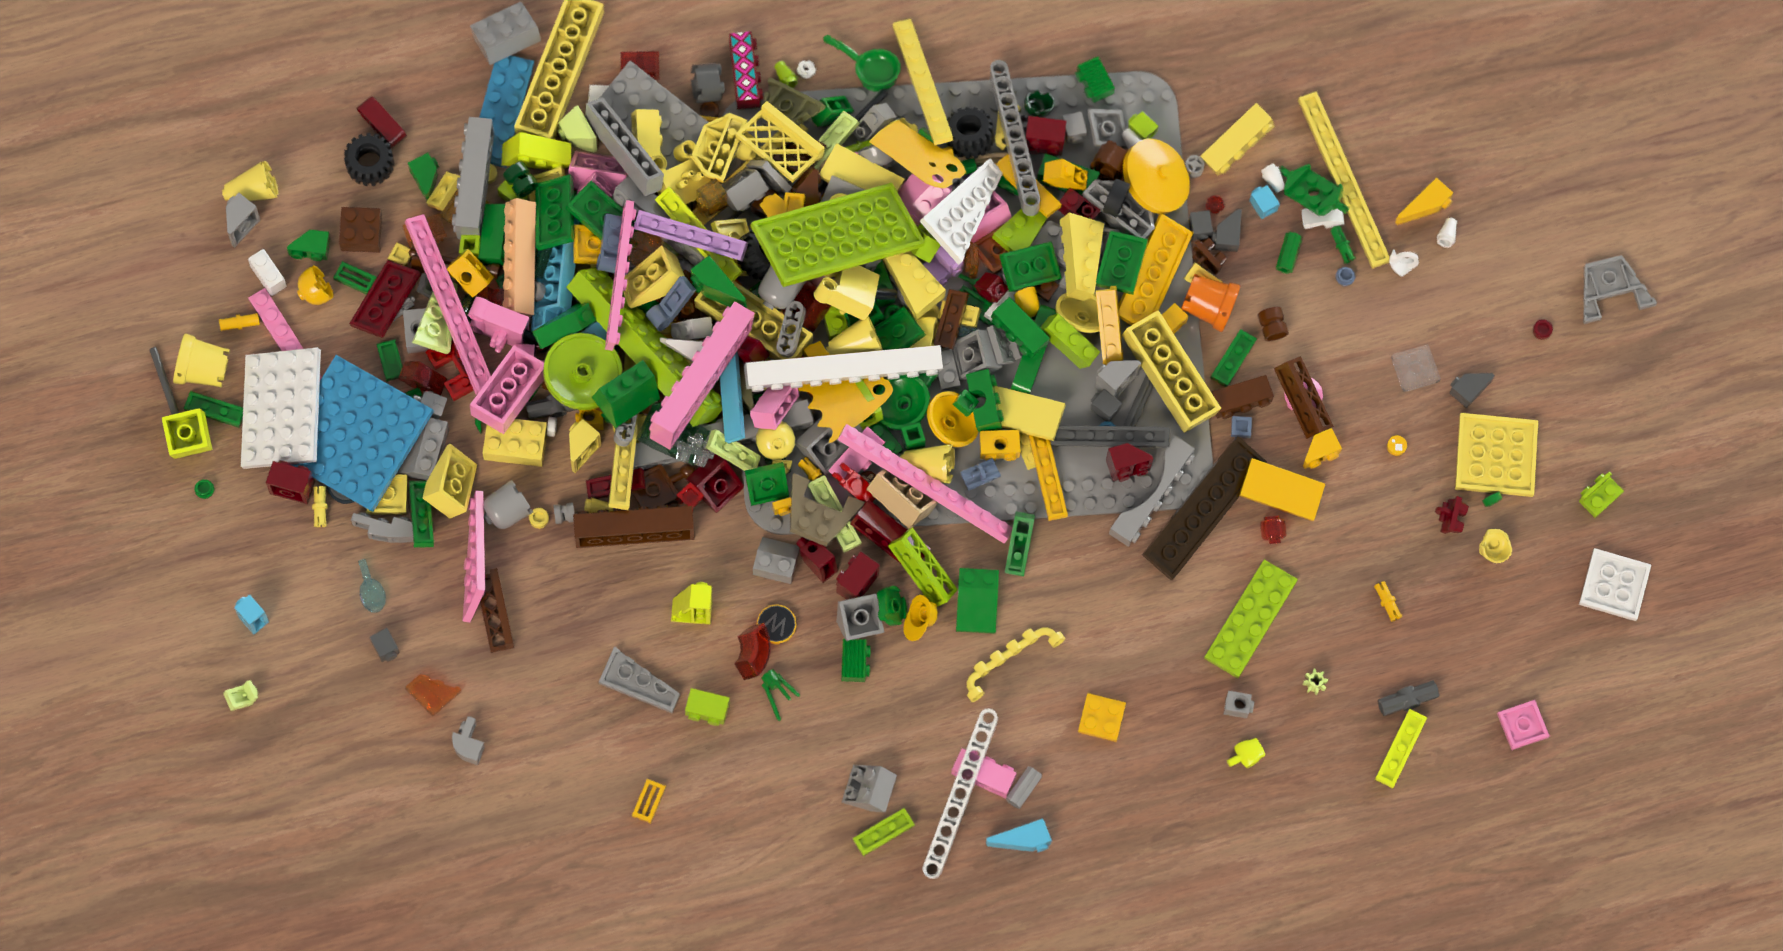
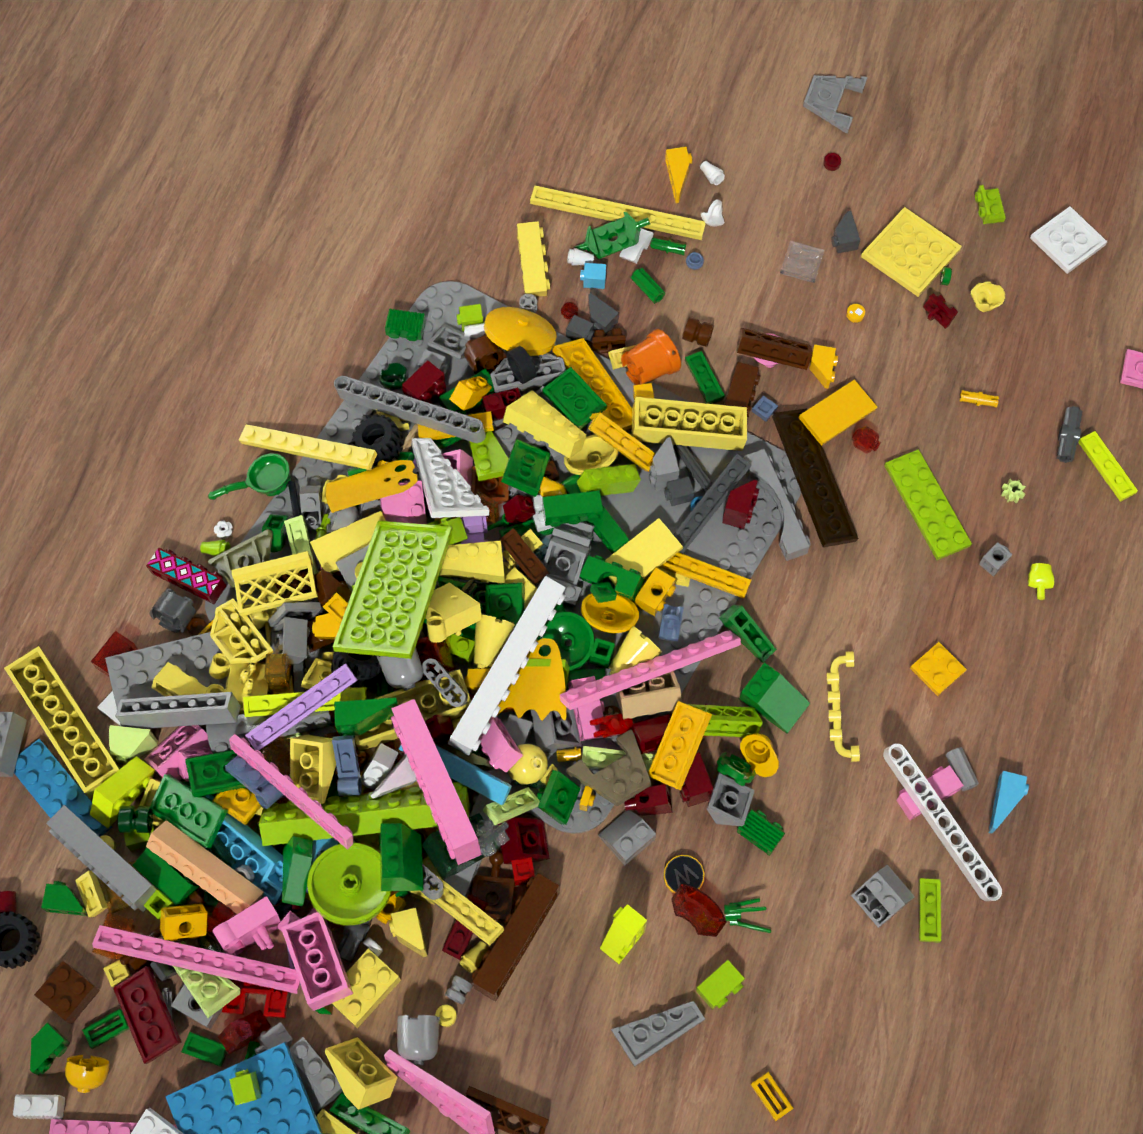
camera: 50 degrees left, 5 degrees down
none -> lime brick [229,1069,262,1106]
none -> yellow tile [648,701,712,790]

